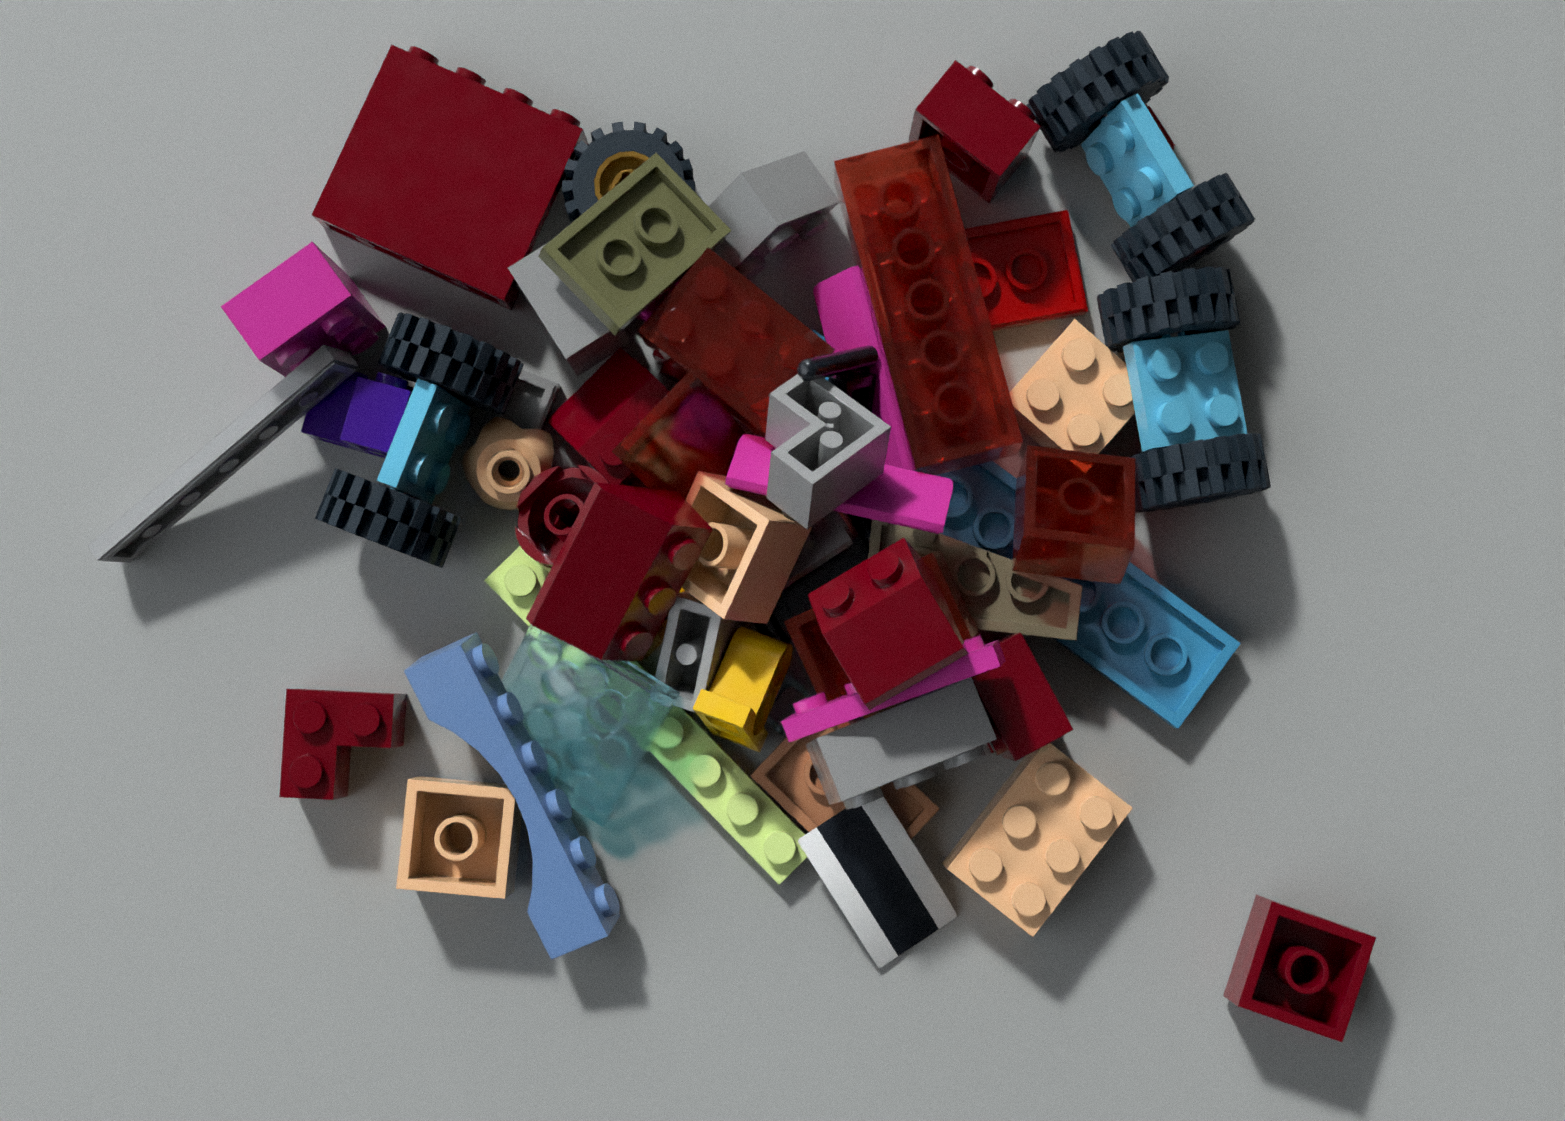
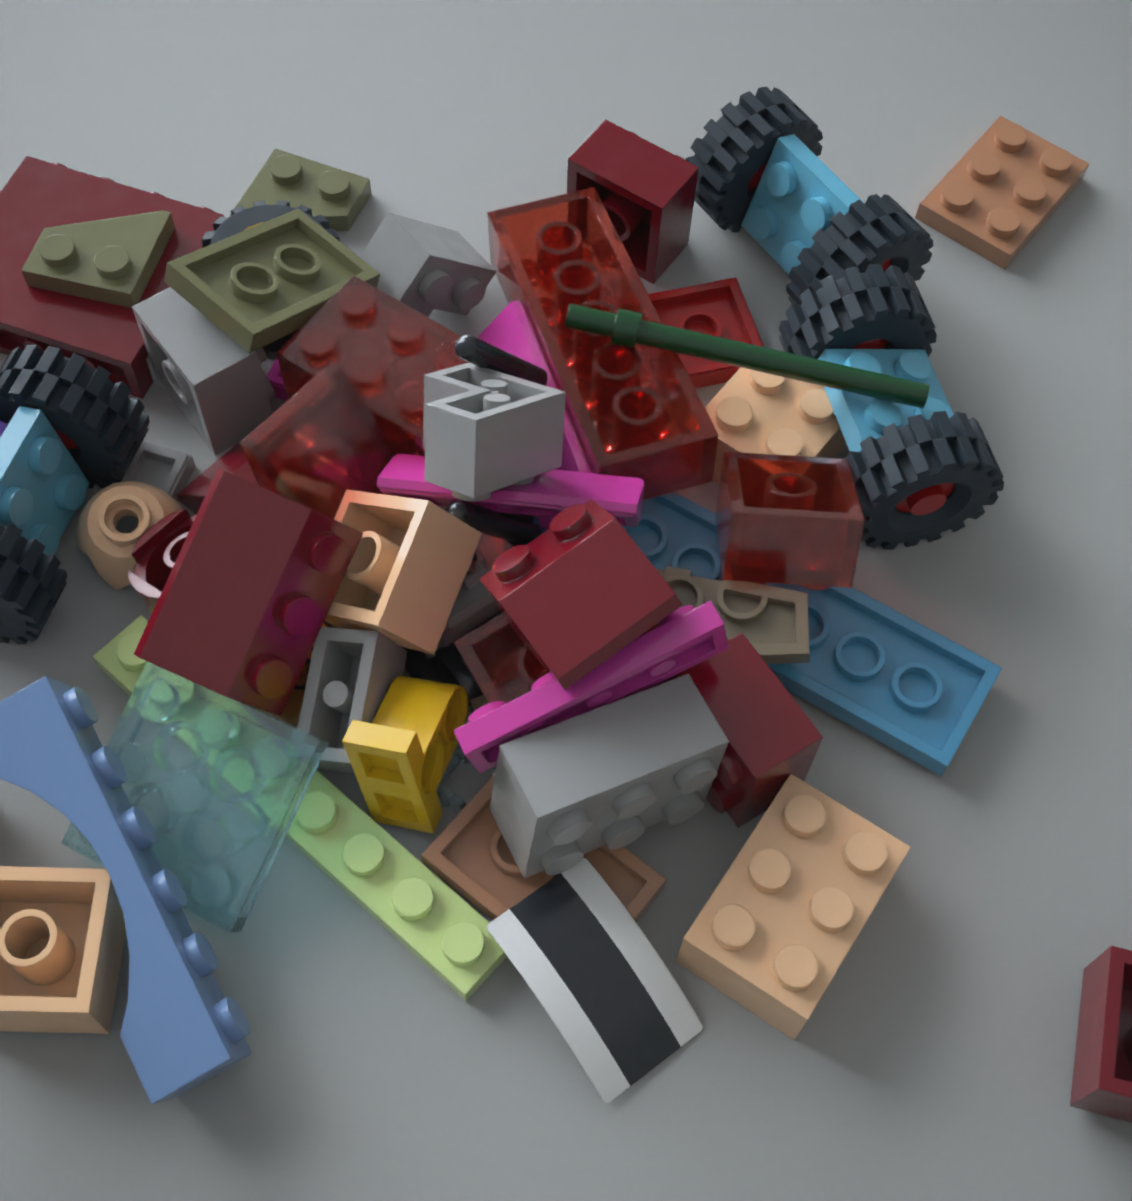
camera: 10 degrees left, 25 degrees down
none -> olive wing [21,210,175,308]
none -> olive wing [228,148,372,231]
none -> dark green bar [565,303,929,409]
none -> nougat plate [915,115,1089,270]

